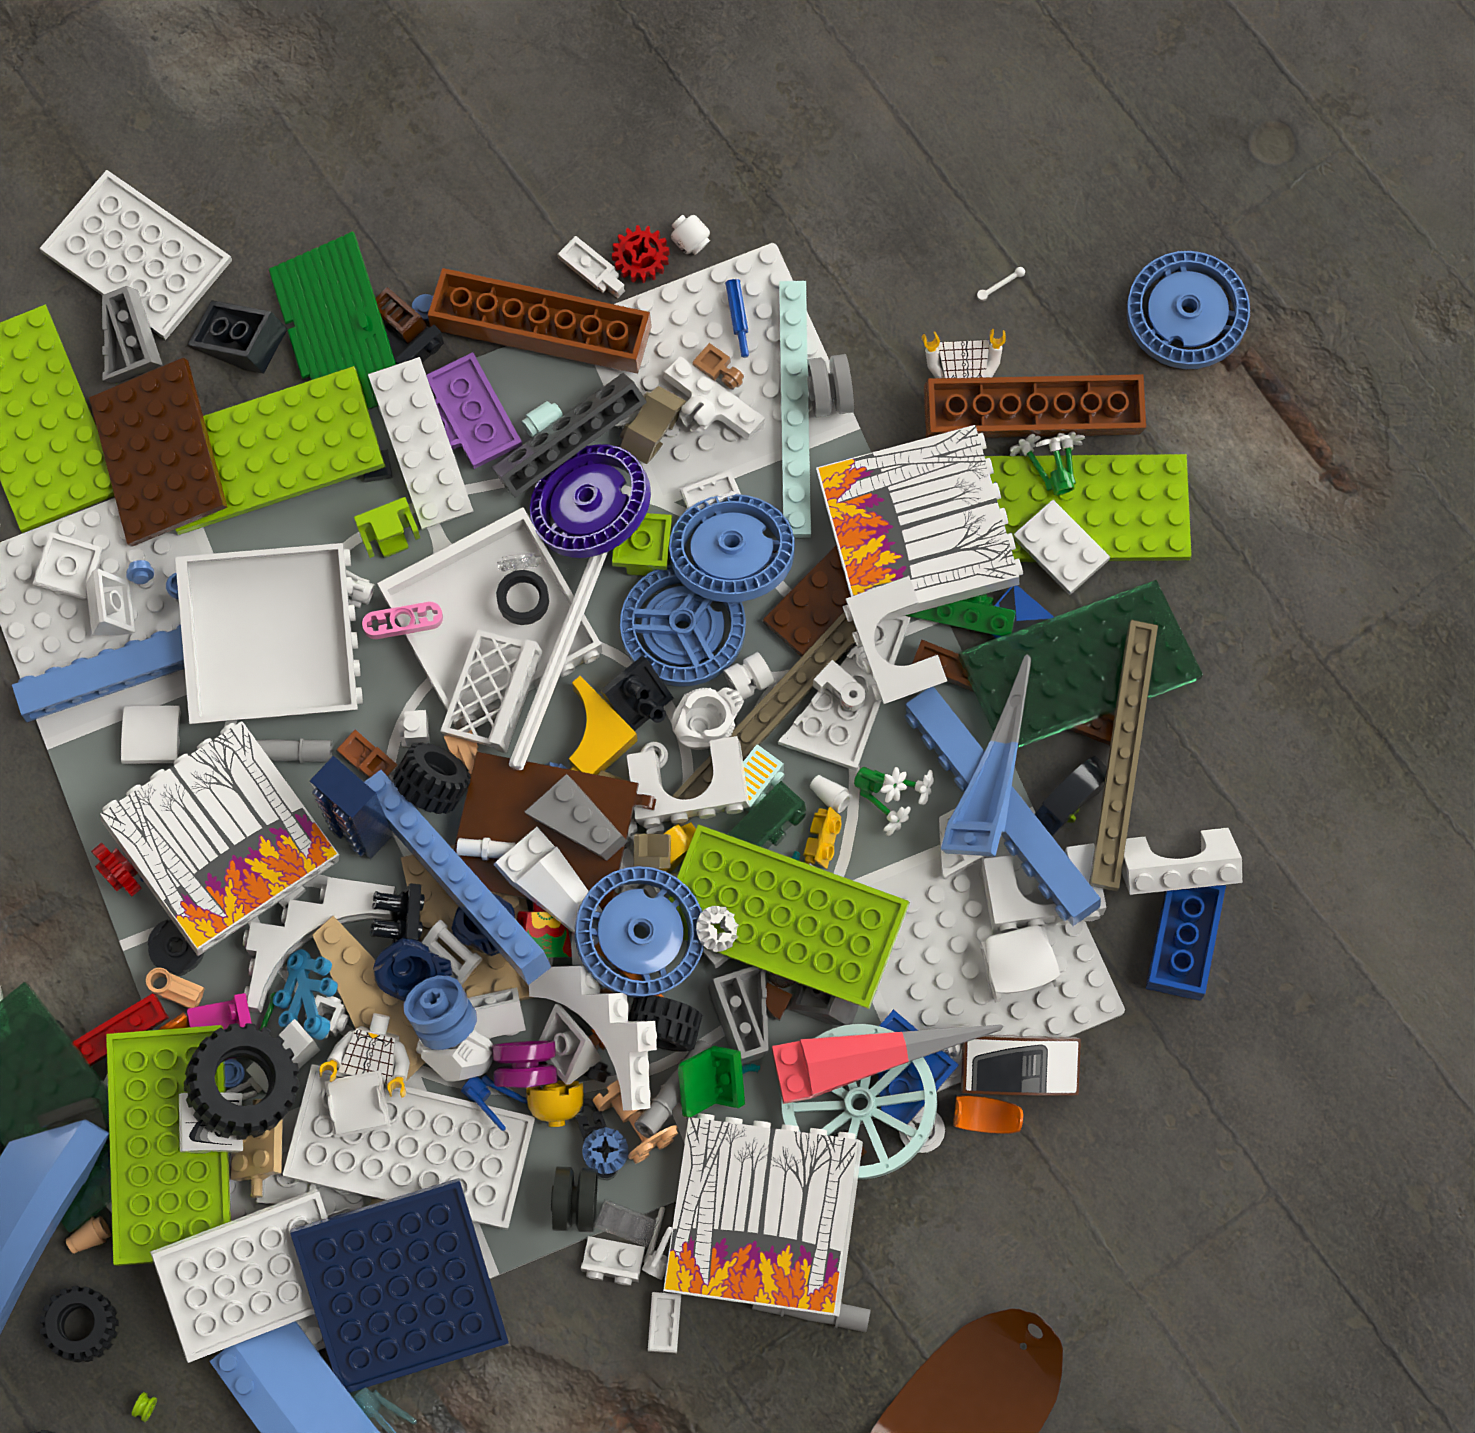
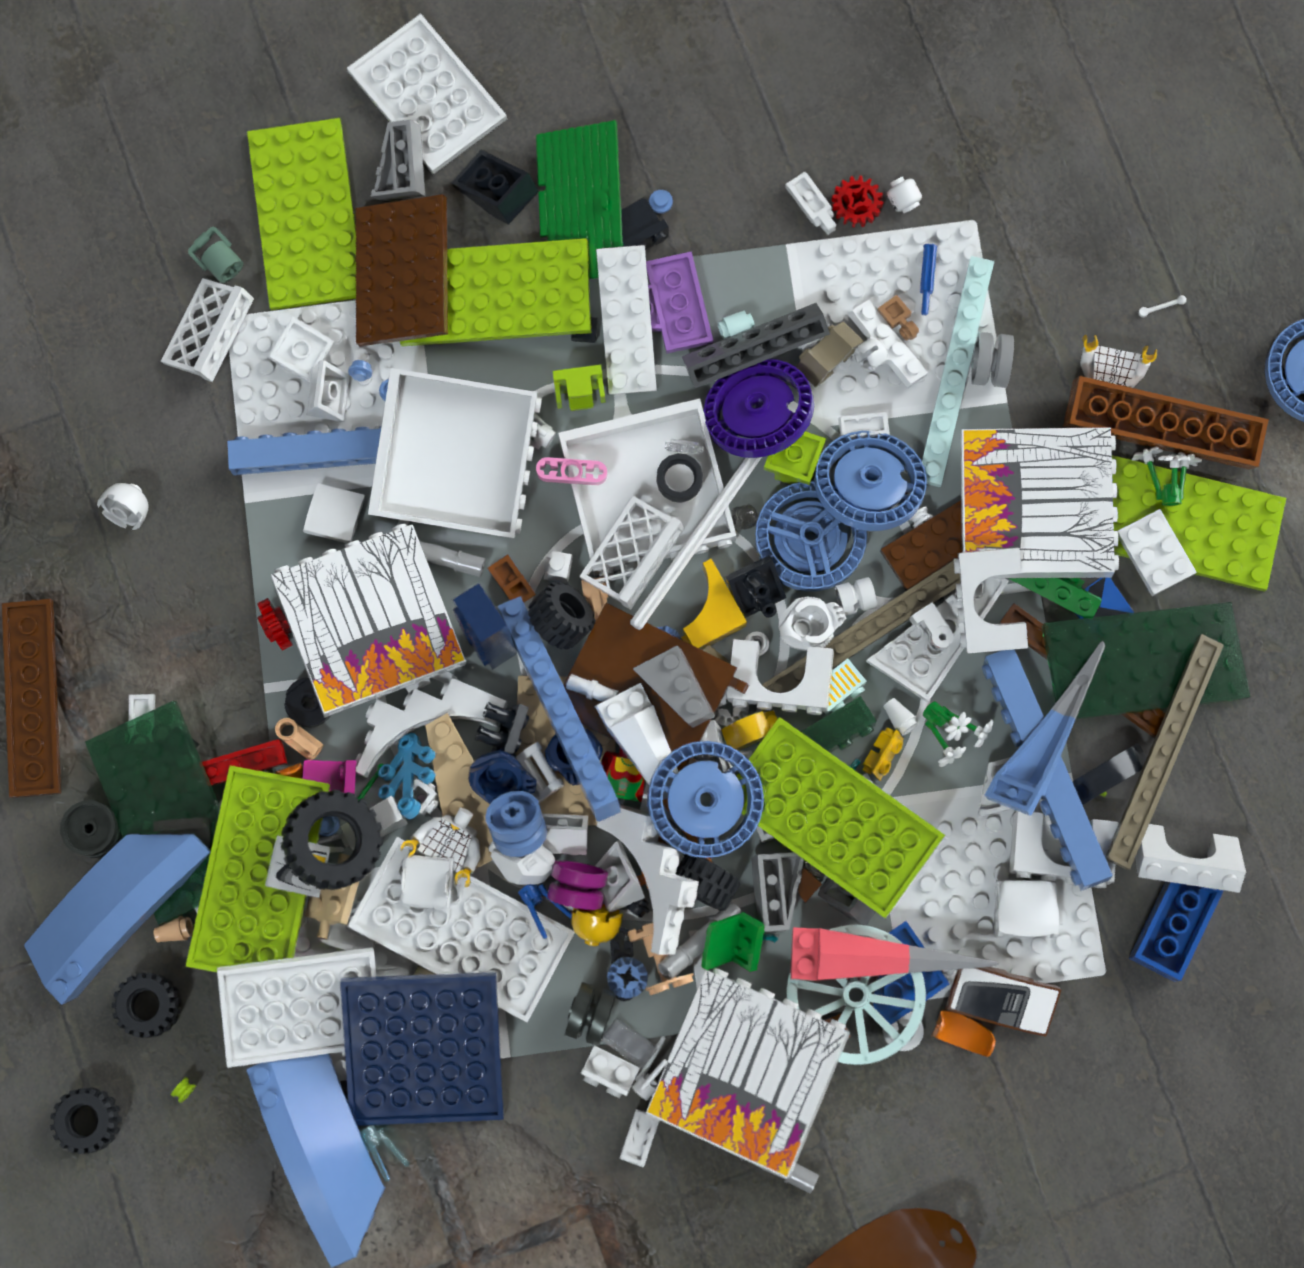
camera: 15 degrees right, 5 degrees up
reddish brown slope [375,287,426,343] -> none
dark orange brick [428,268,652,374] -> none
dark tan panel [633,834,671,869] -> none
white gear [696,906,739,952] -> none
none -> clear smoke piece [731,503,759,530]
none -> white bush [909,506,933,529]

